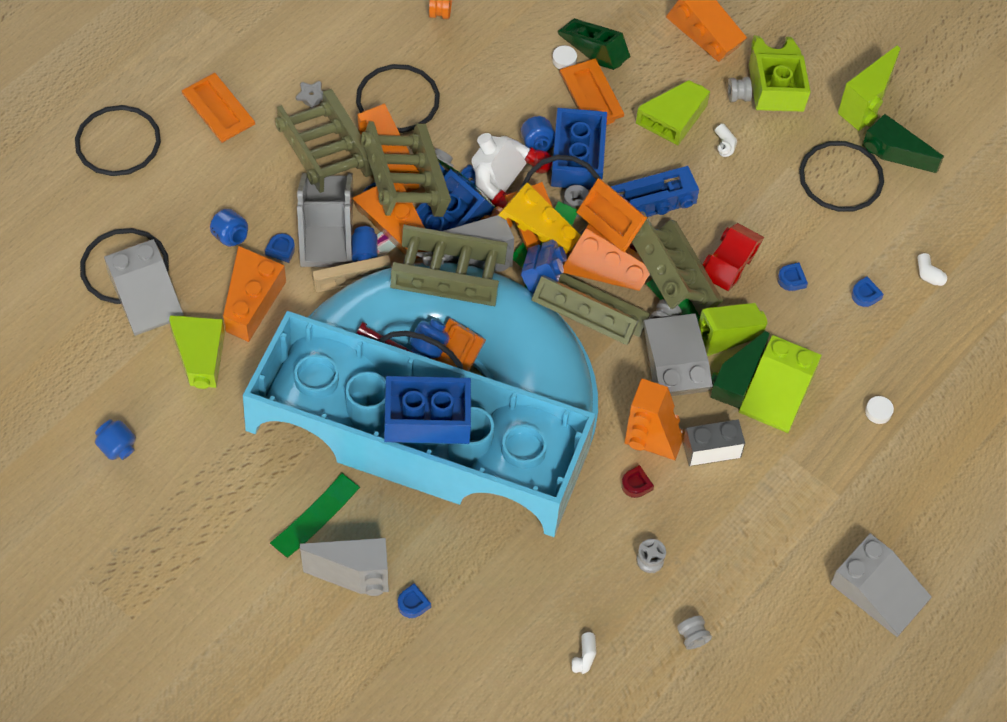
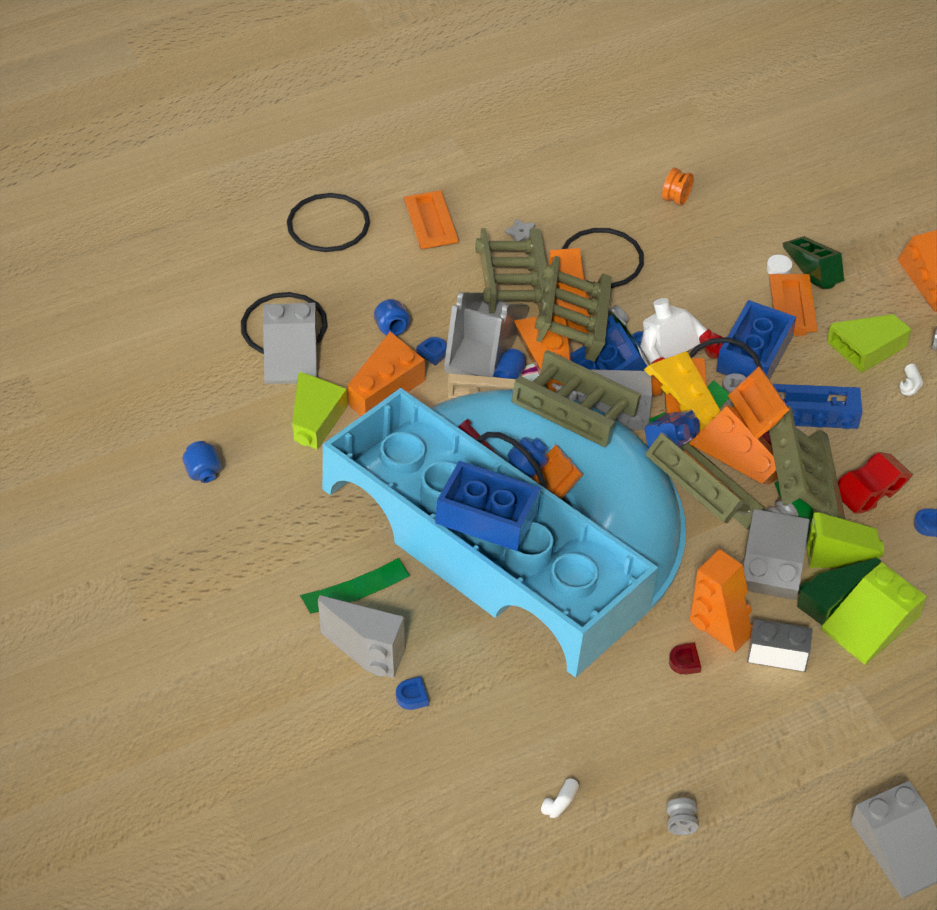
camera: 25 degrees right, 10 degrees down
blue head [521,116,555,151] -> none
light grey wheel [636,539,666,573] -> none

